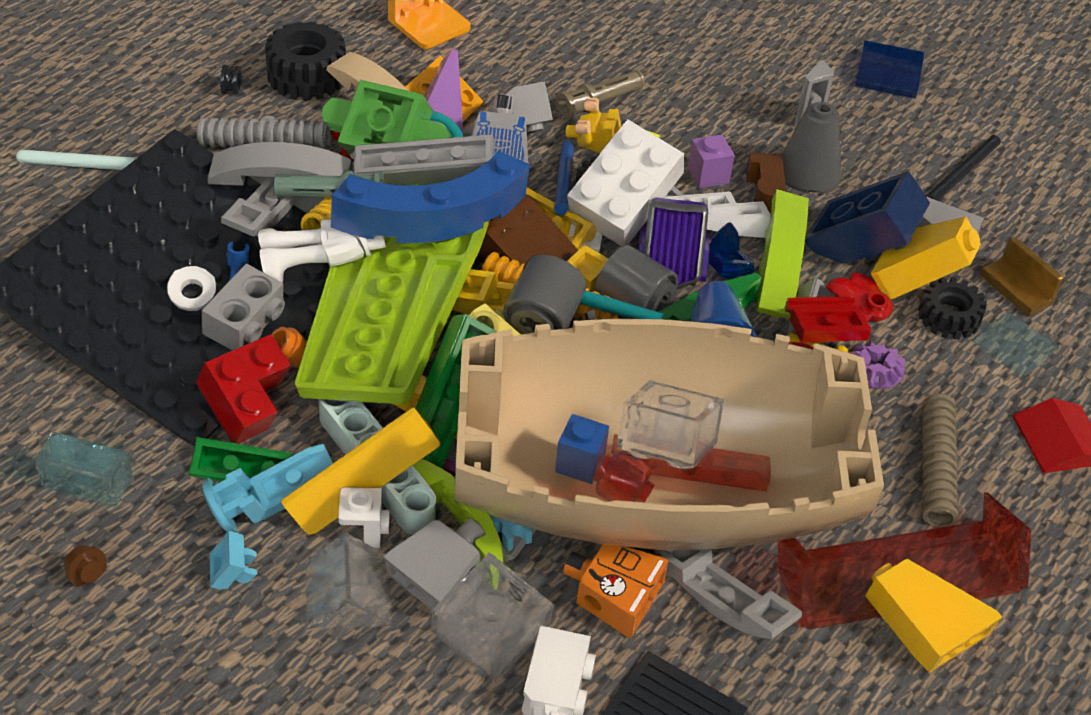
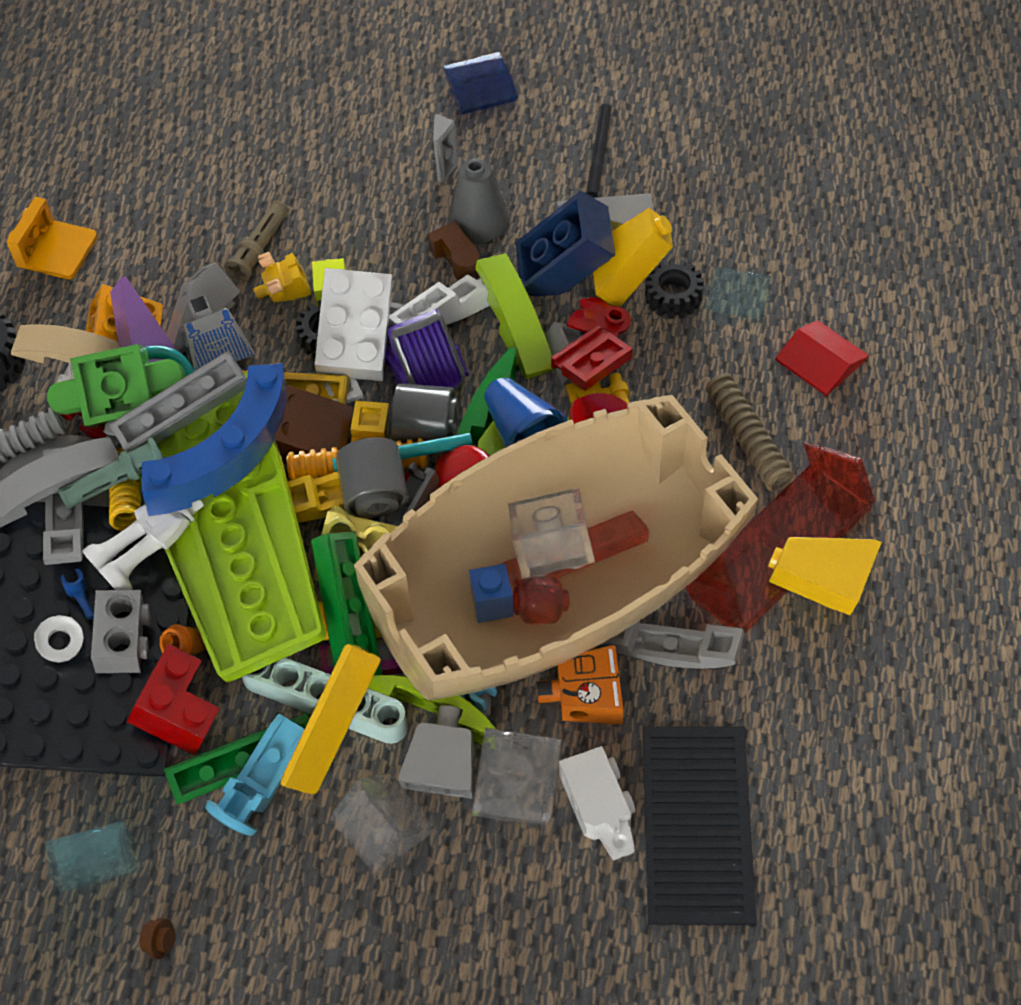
camera: 25 degrees left, 10 degrees up
medium azure tile [210,531,258,590] -> none
white bracket [339,487,390,548] -> none
blue bar [554,140,575,215] -> none
medium lavender brick [688,134,735,188] -> none
clear blue plate [708,222,755,279] -> none
medium lavender gear [849,340,905,389] -> none
pearl gold panel [980,237,1063,317] -> none

